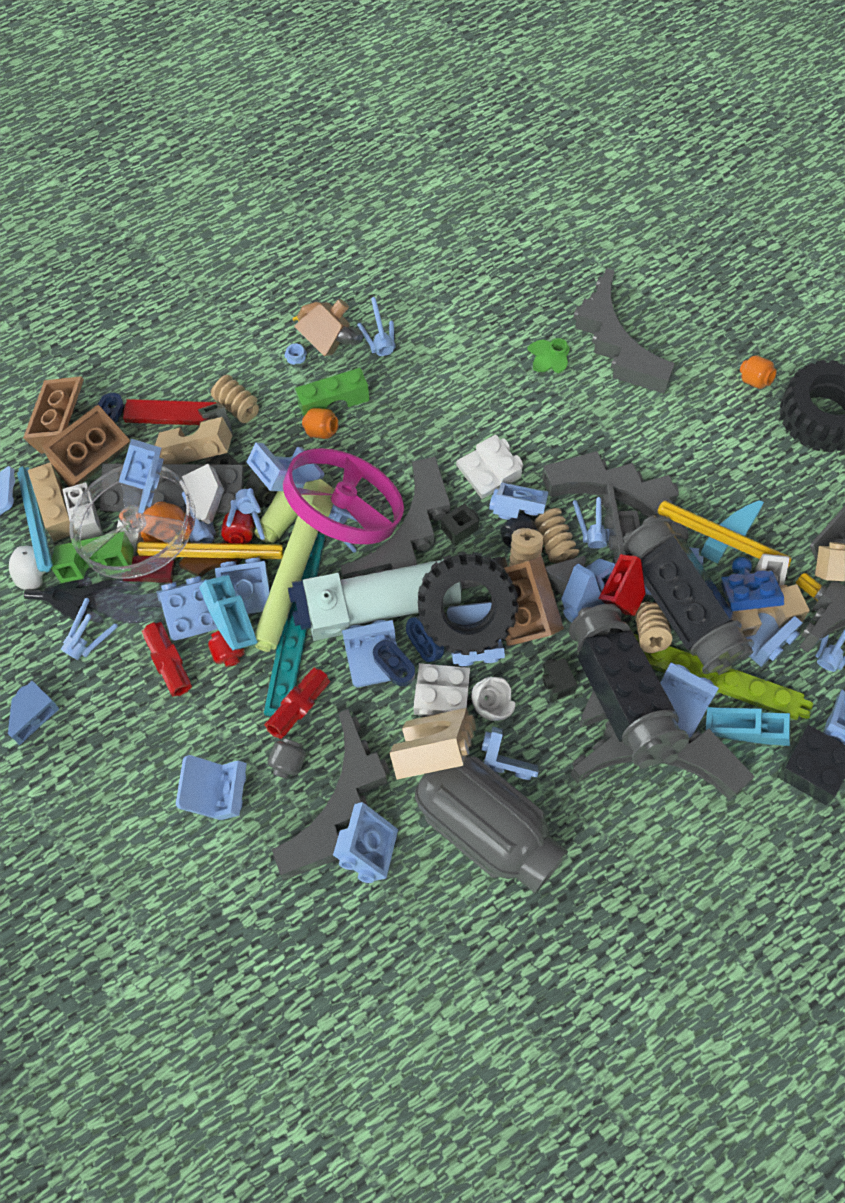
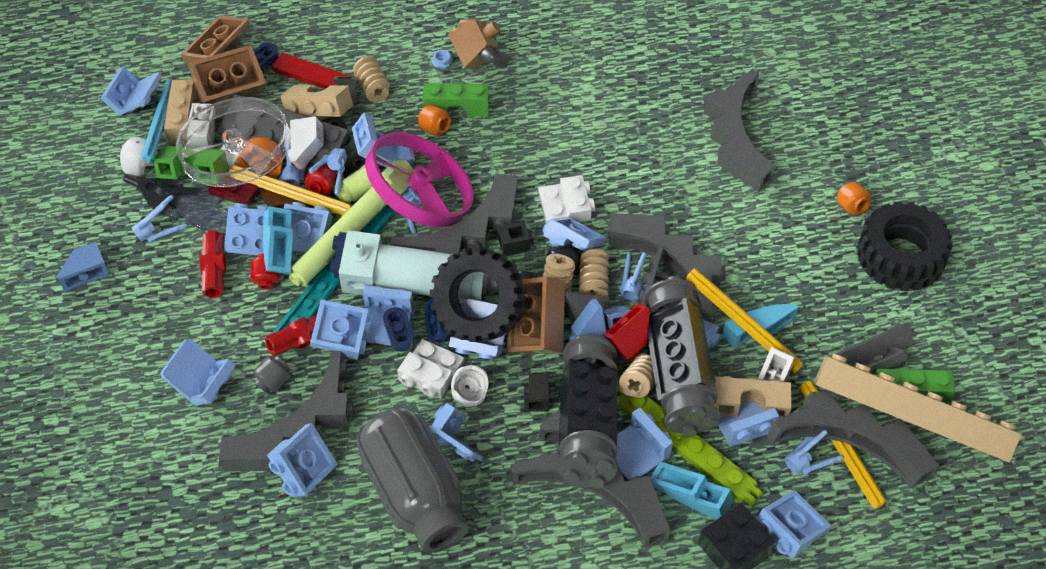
camera: 20 degrees right, 10 degrees down
light blue bracket [119,439,164,514] -> none
light blue plant [357,297,396,356] -> none
tan arch [390,708,476,779] -> none
bright green plate [527,338,569,373] -> none
blue plate [721,557,784,611] -> none
none -> light blue plate [310,299,372,360]

